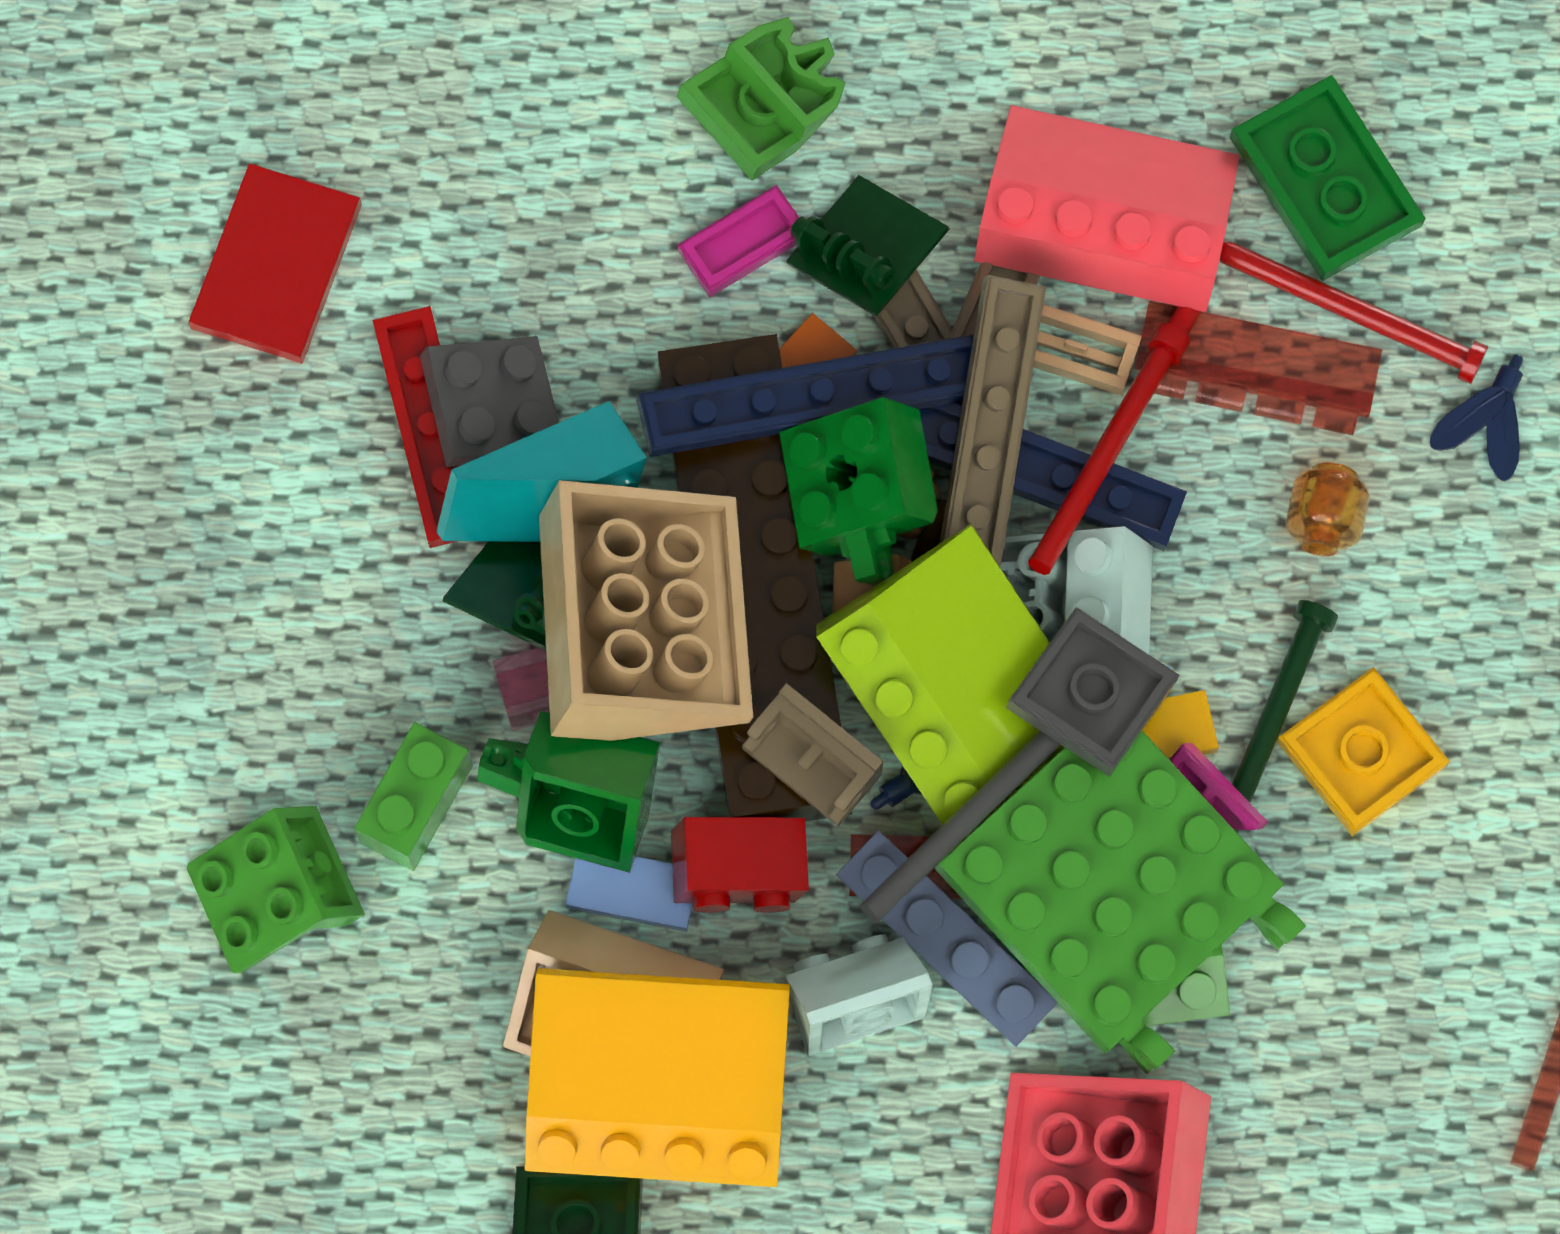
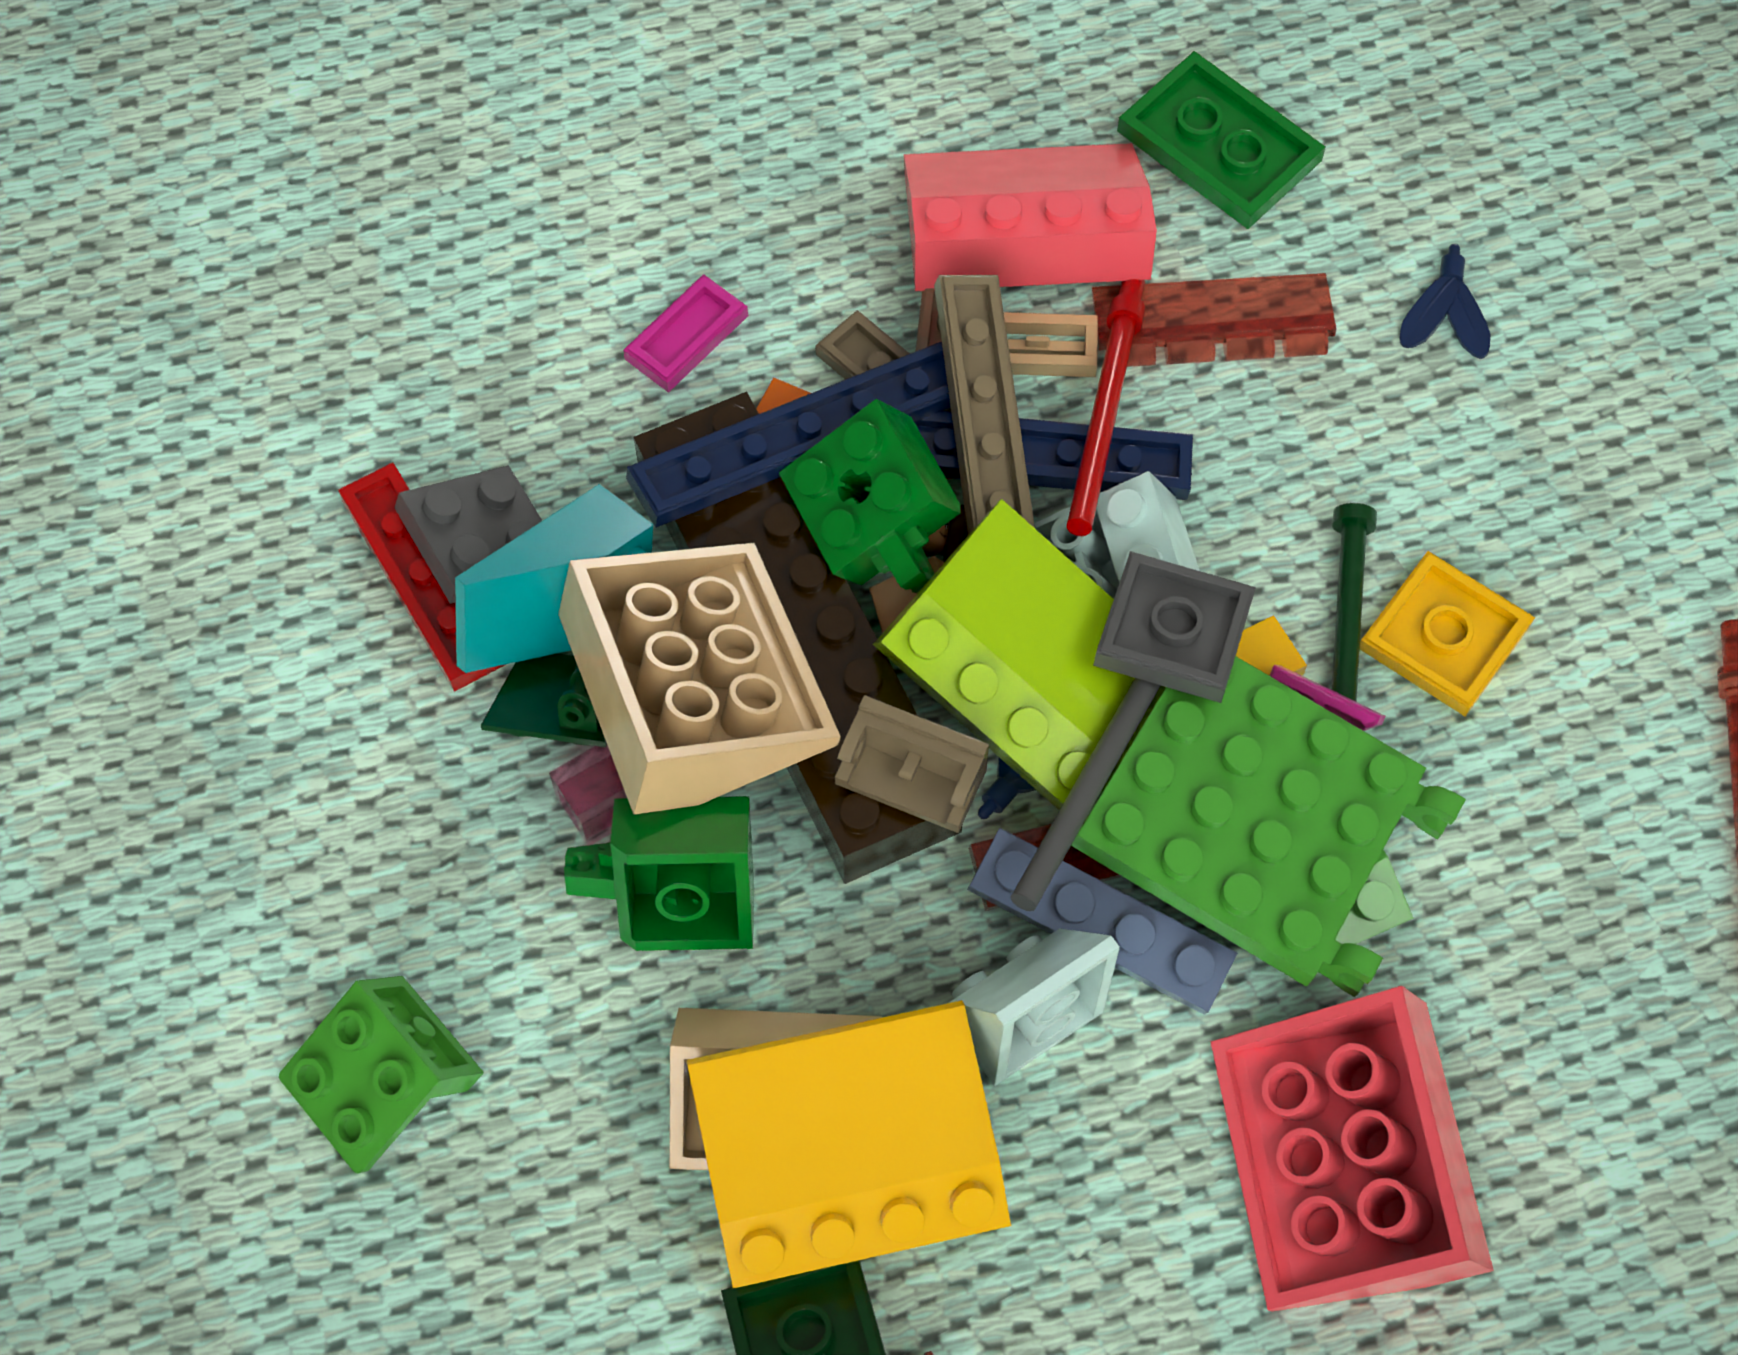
camera: 15 degrees left, 10 degrees down
red tile [188,163,362,364] -> none
bright green brick [354,722,473,871] -> none
light blue tile [566,856,693,932] -> none
red brick [671,817,809,913] -> none
bright green plate [676,17,846,180] -> none
dark green hinge [786,175,950,317] -> none
red bar [1219,241,1489,384] -> none
clear orange head [1285,462,1370,557] -> none

